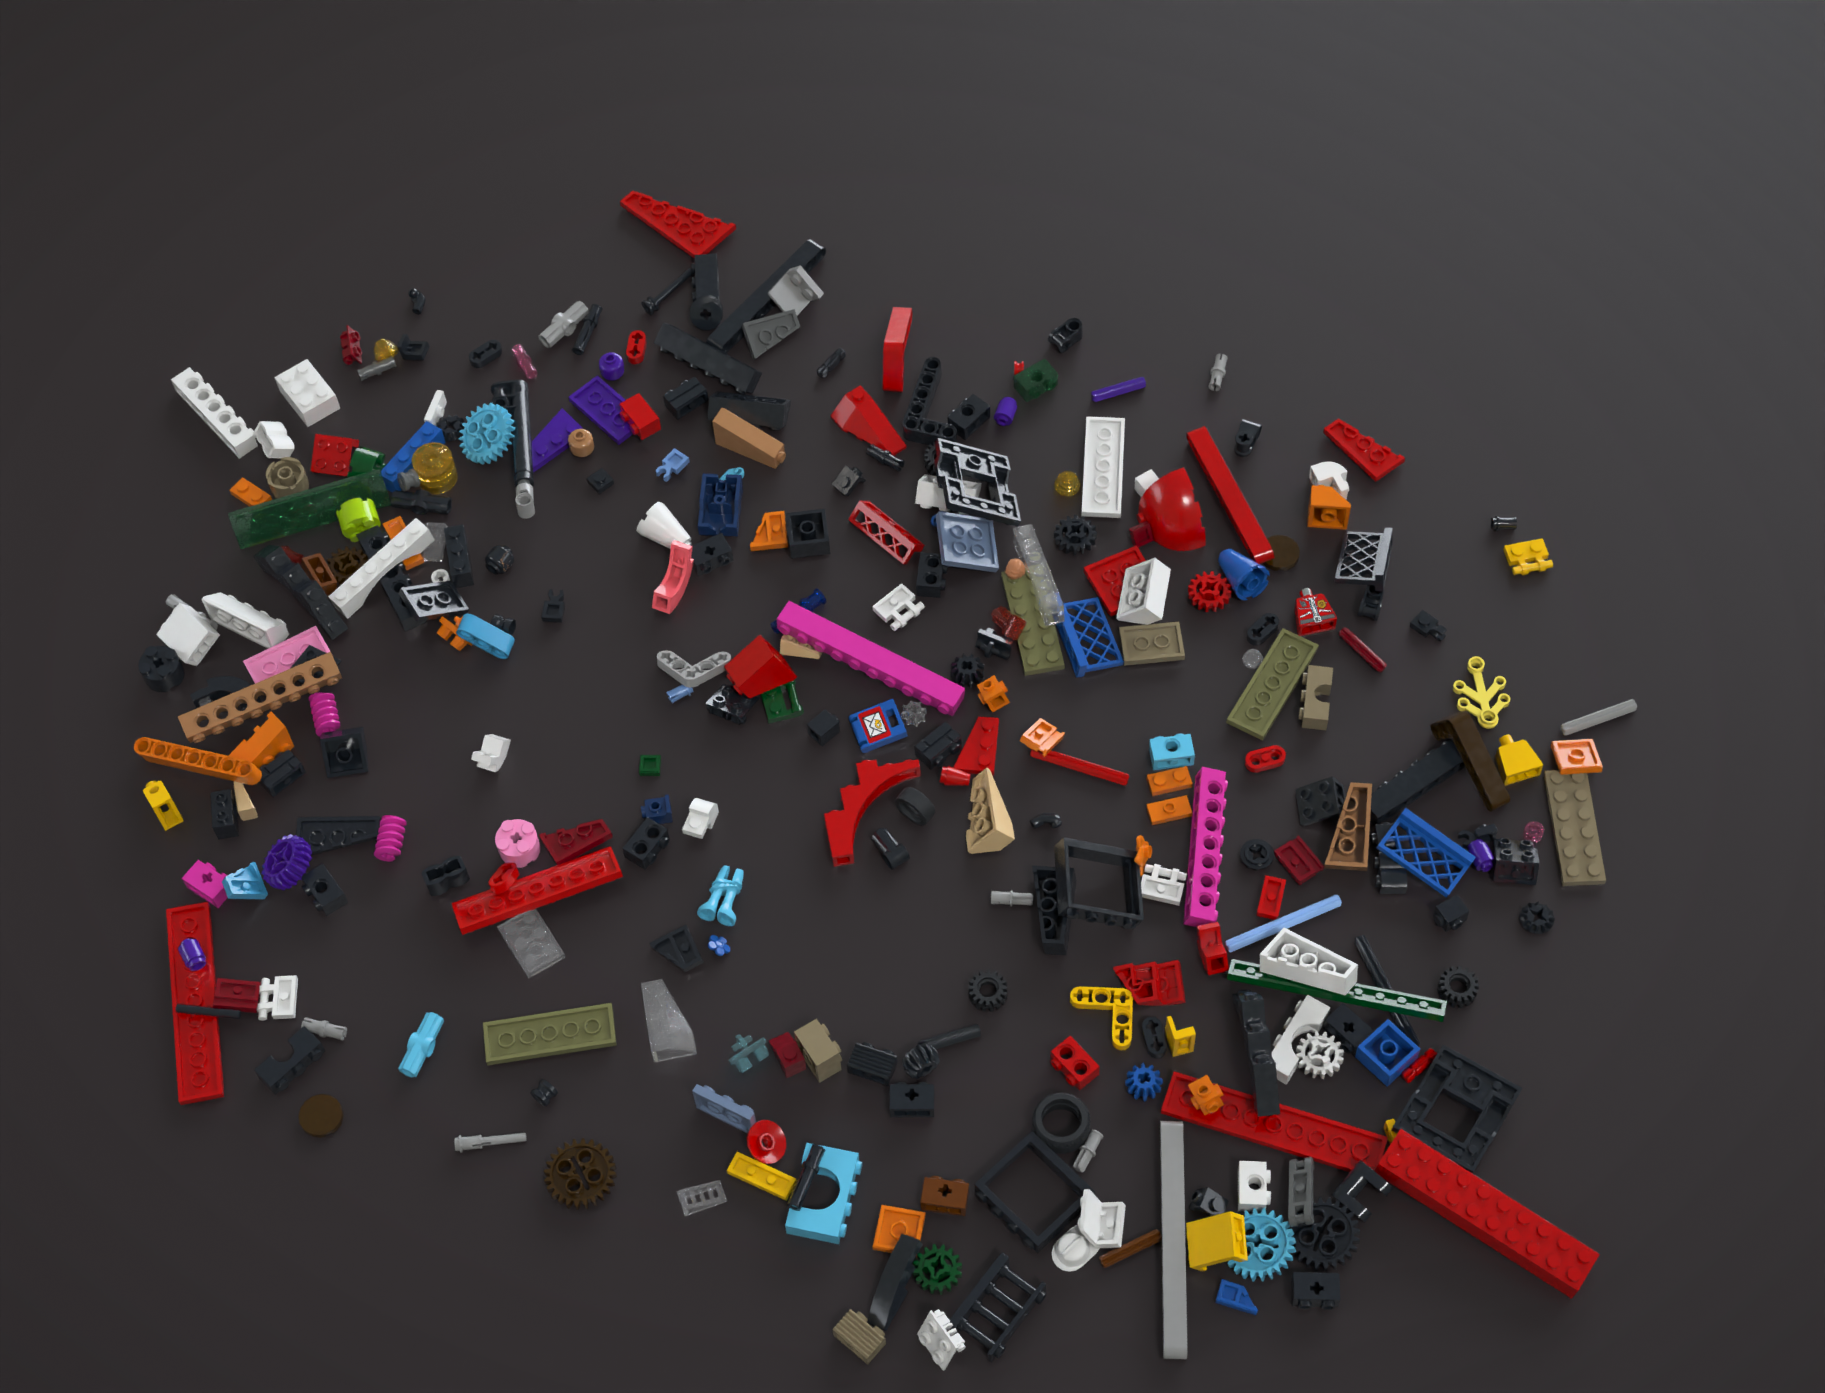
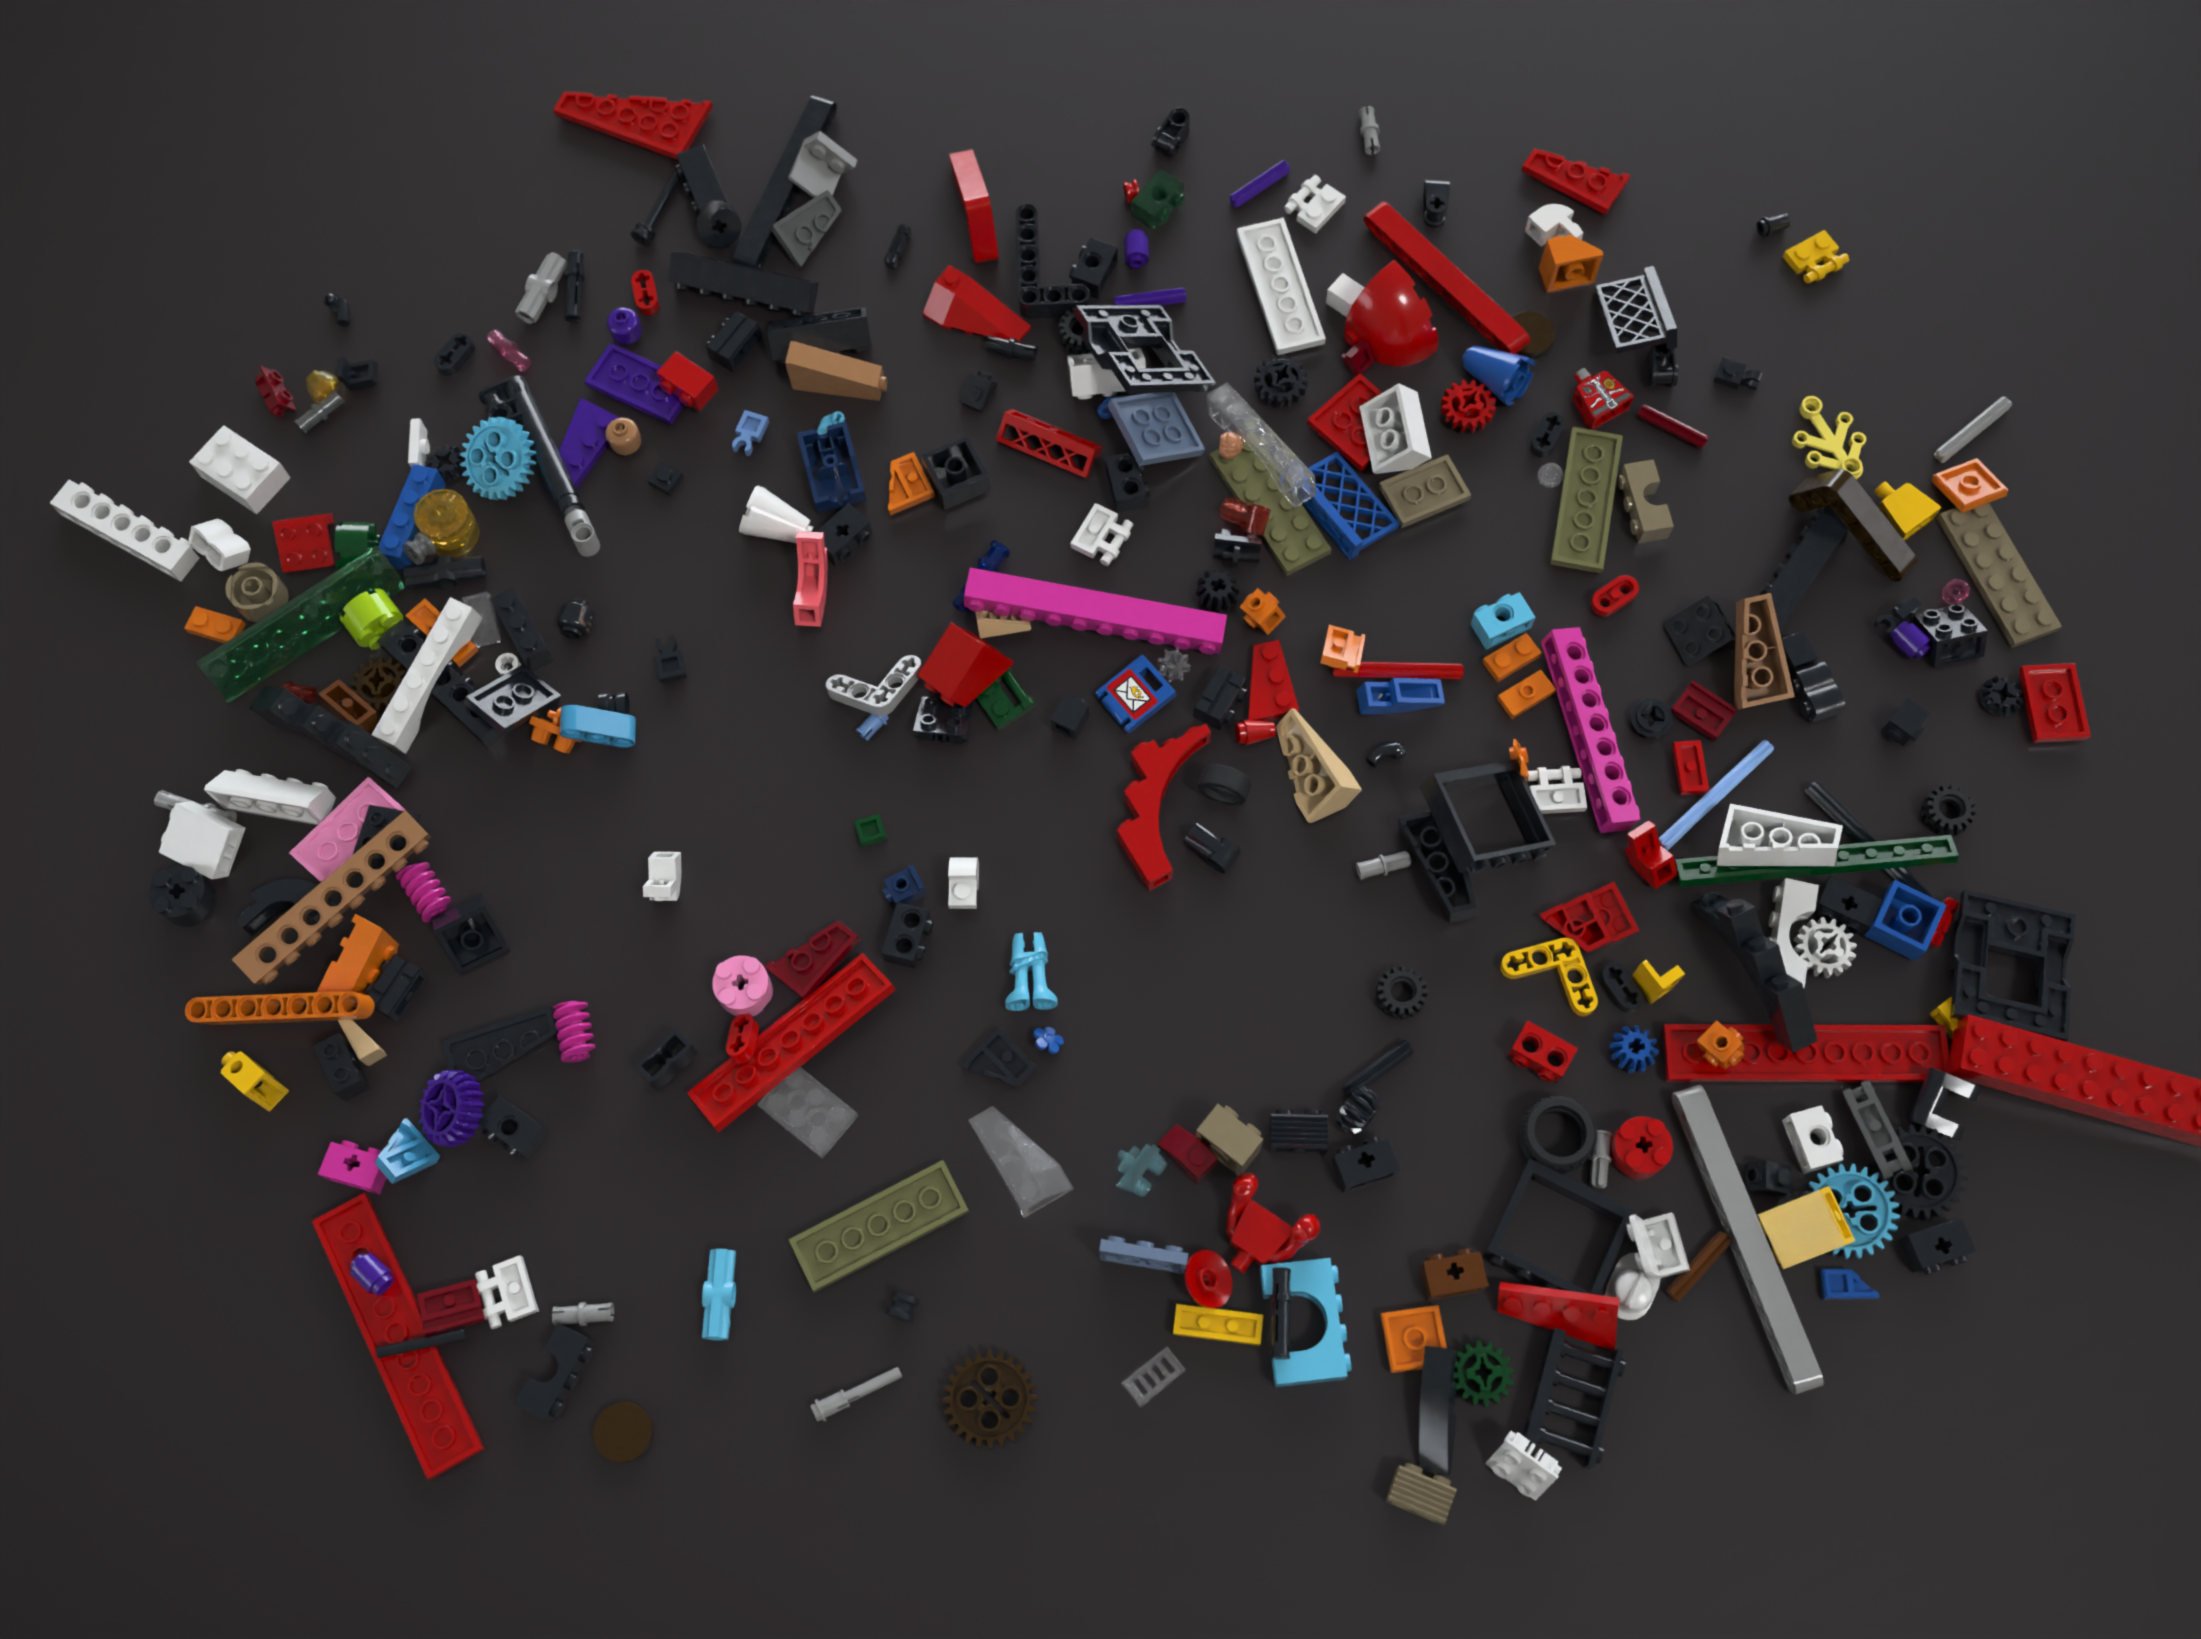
camera: 20 degrees left, 10 degrees up
clear yellow cone [1054,471,1081,496] -> none
blue fence [1376,808,1476,898] -> none
none -> dark purple axle [1114,288,1186,305]
none -> red torso [1226,1173,1321,1274]
none -> white plate [1284,175,1346,234]
none -> blue slope [1356,678,1445,715]
none -> red wing [1498,1282,1619,1351]
none -> red brick [1609,1116,1673,1180]
none -> red plate [2018,663,2091,743]

